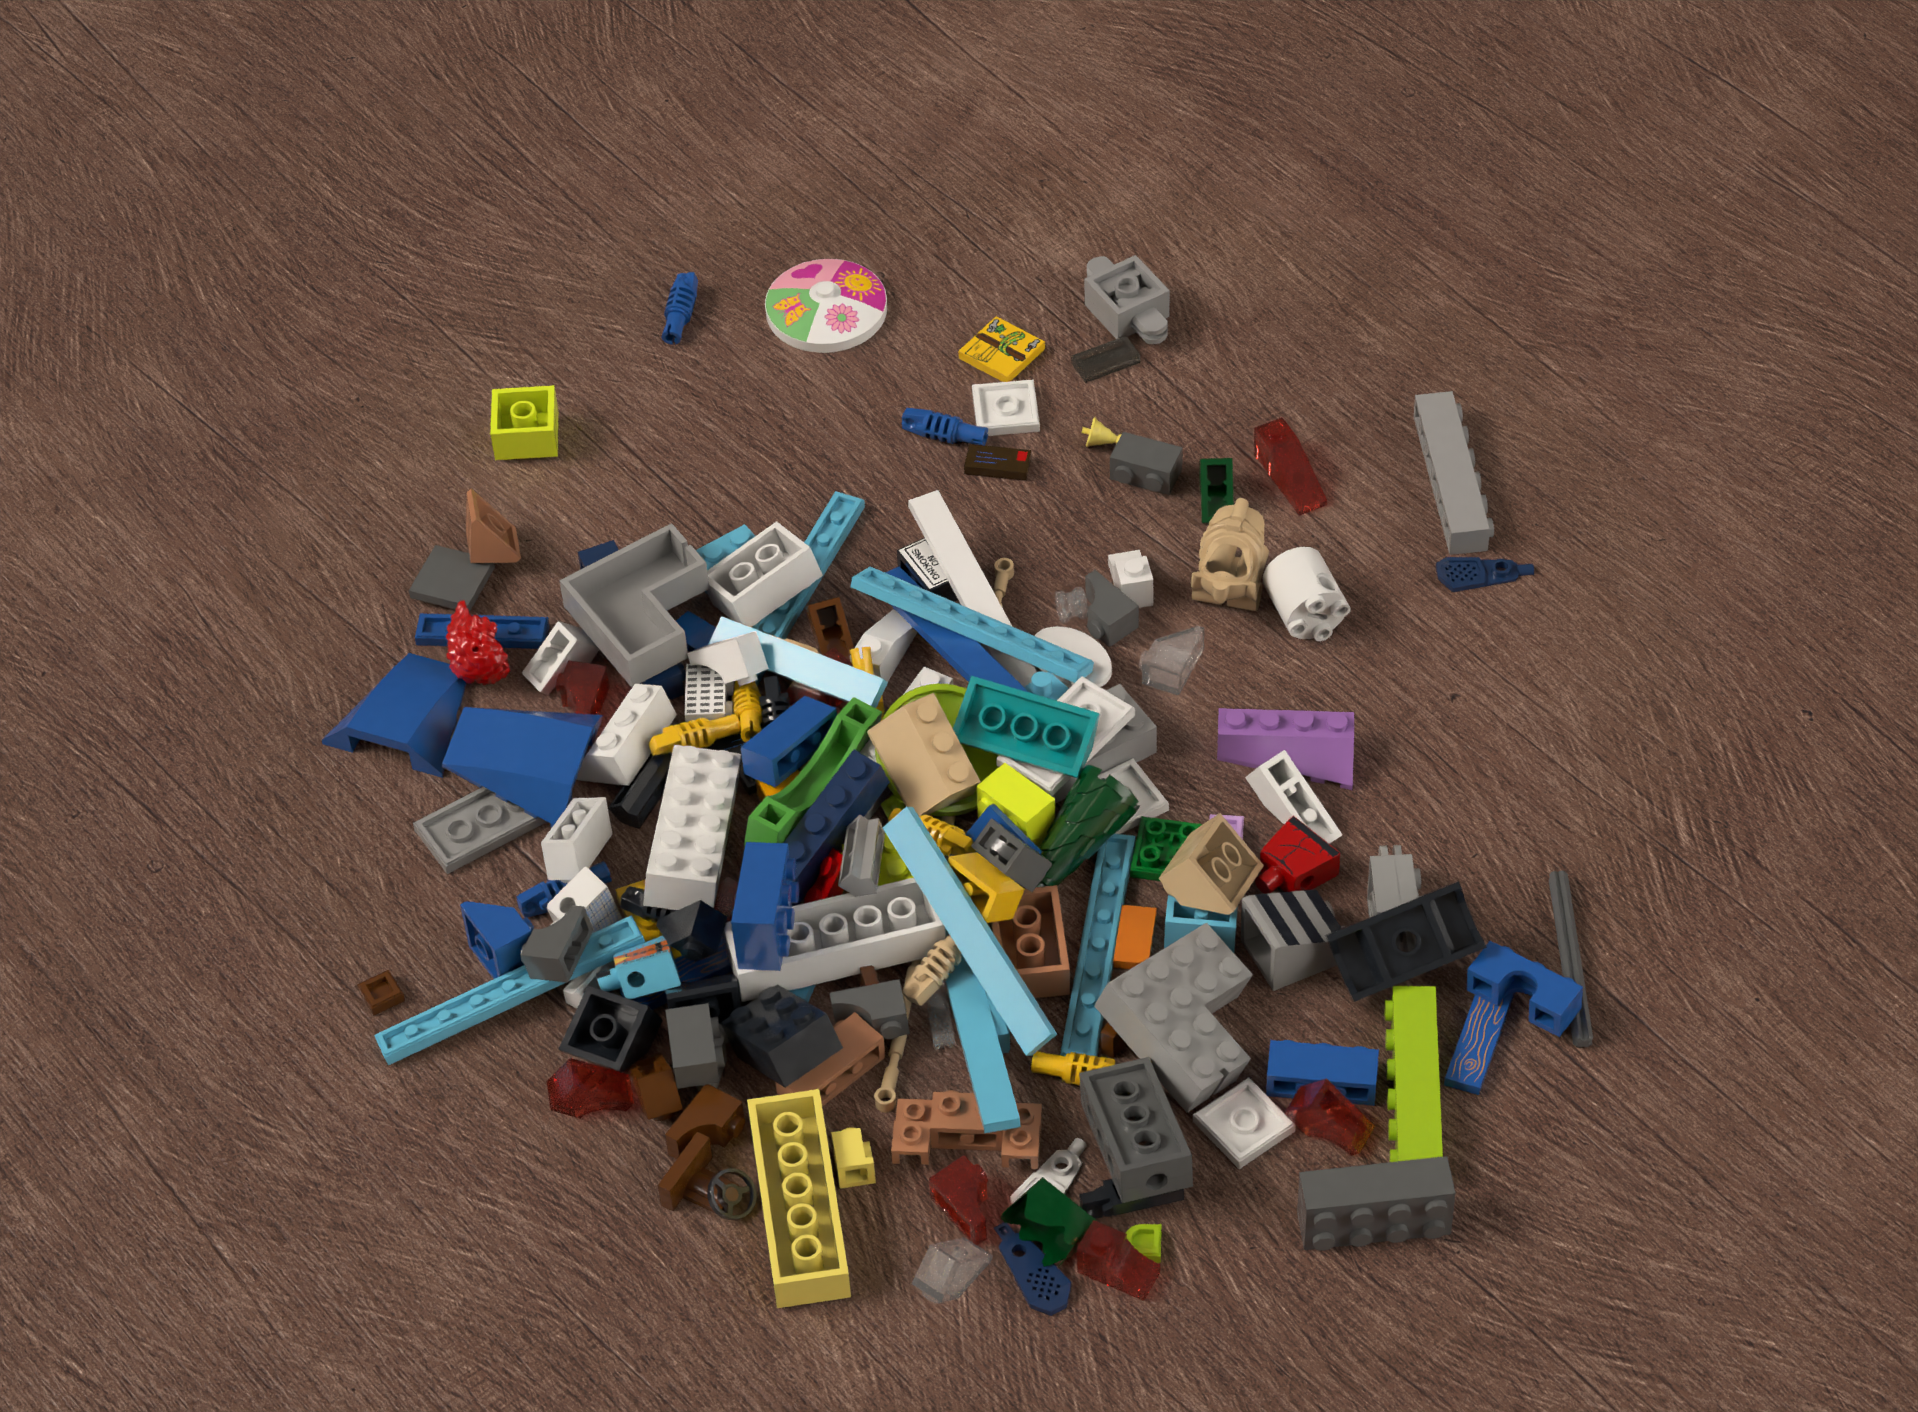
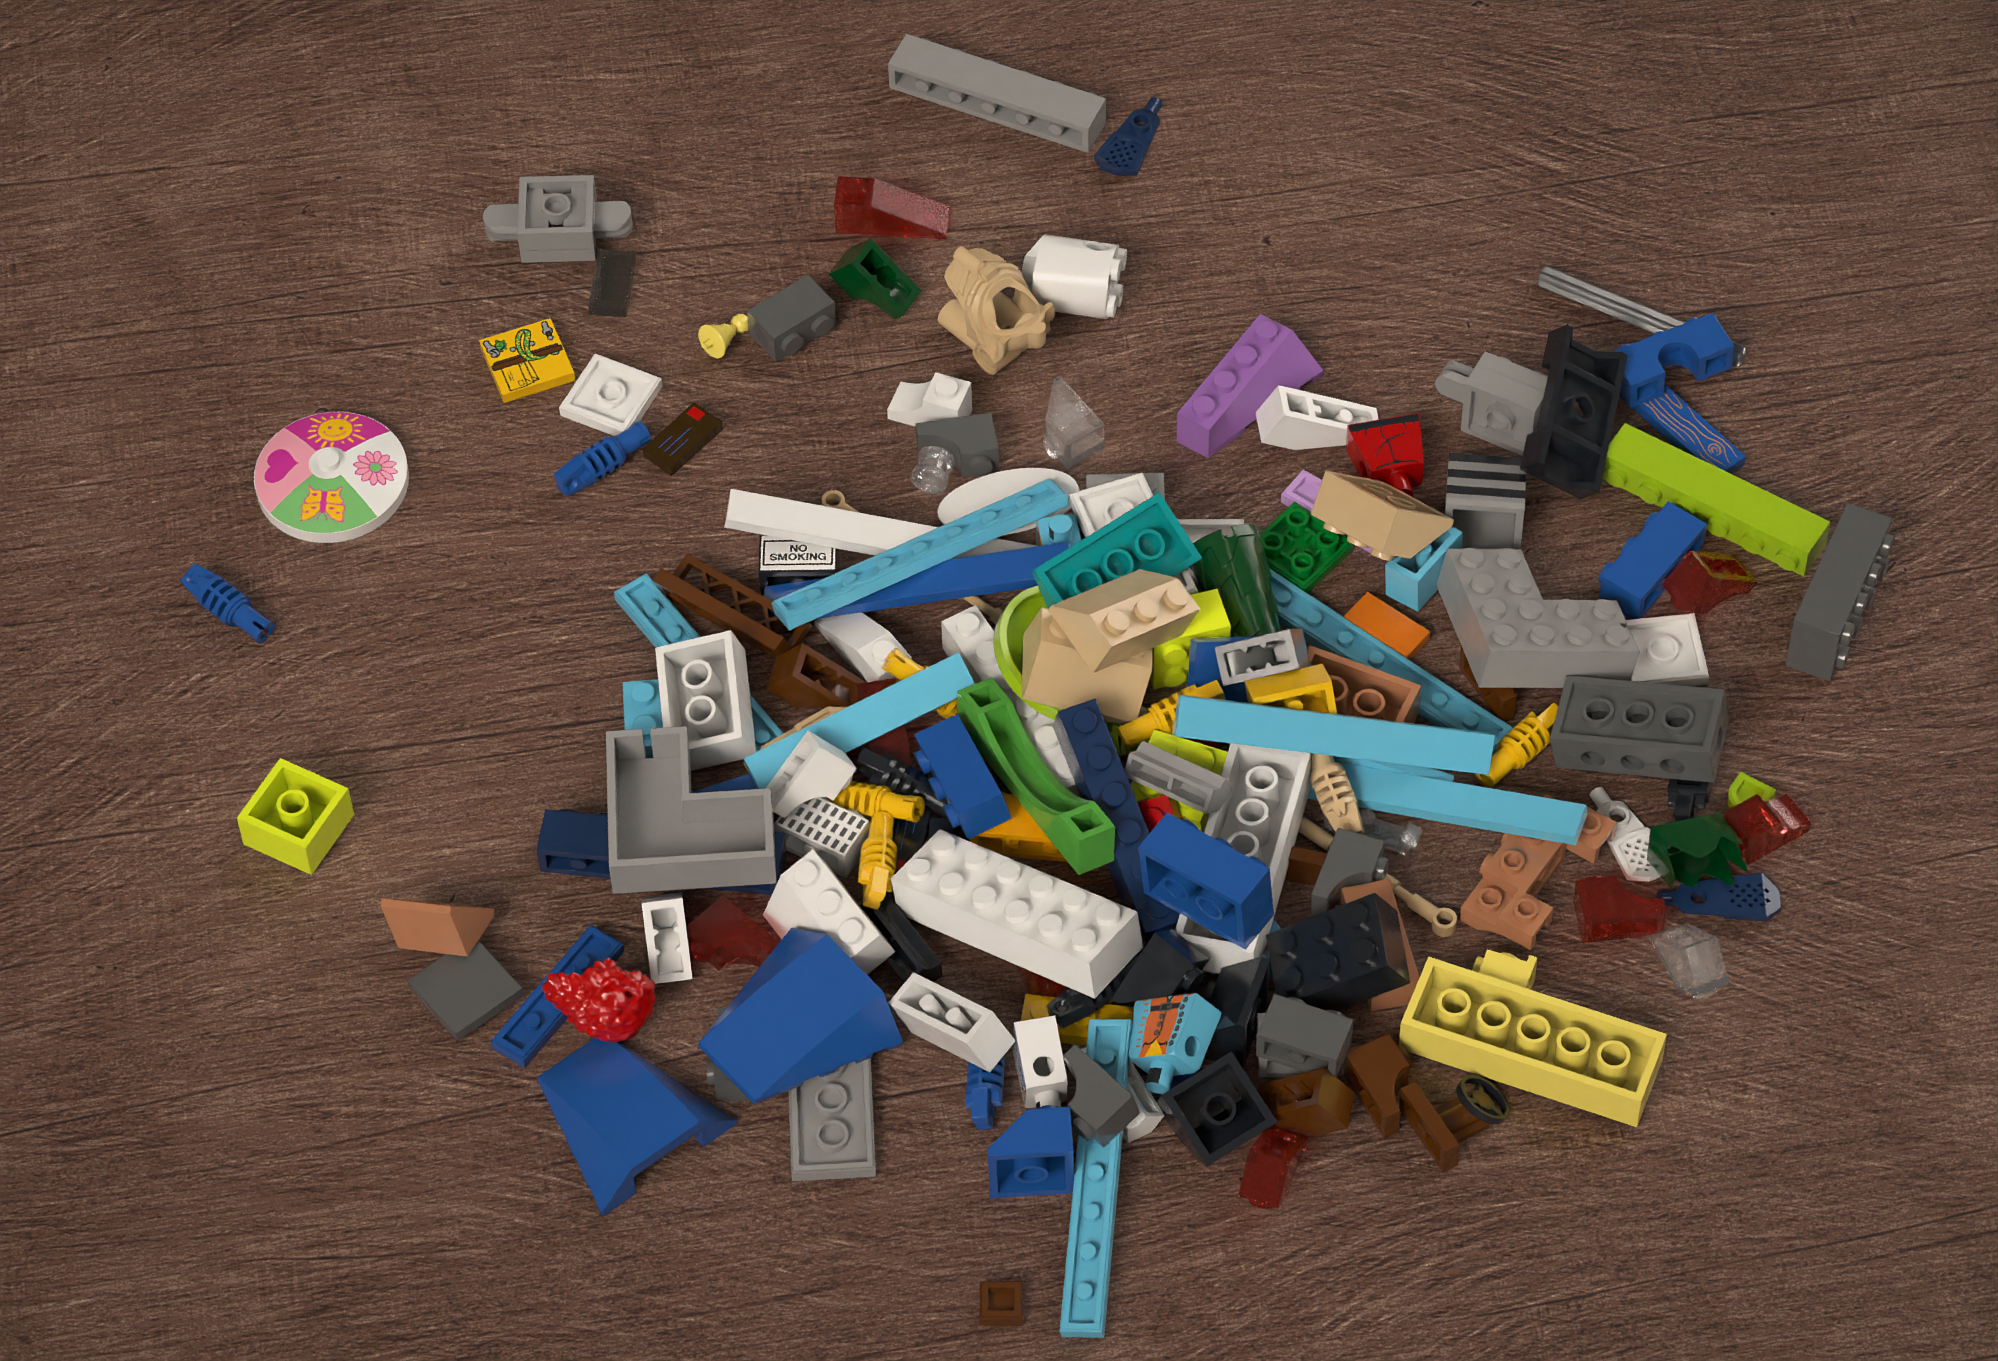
camera: 60 degrees left, 5 degrees up
none -> reddish brown fence [652,554,812,659]
none -> tan slope [1048,569,1200,673]

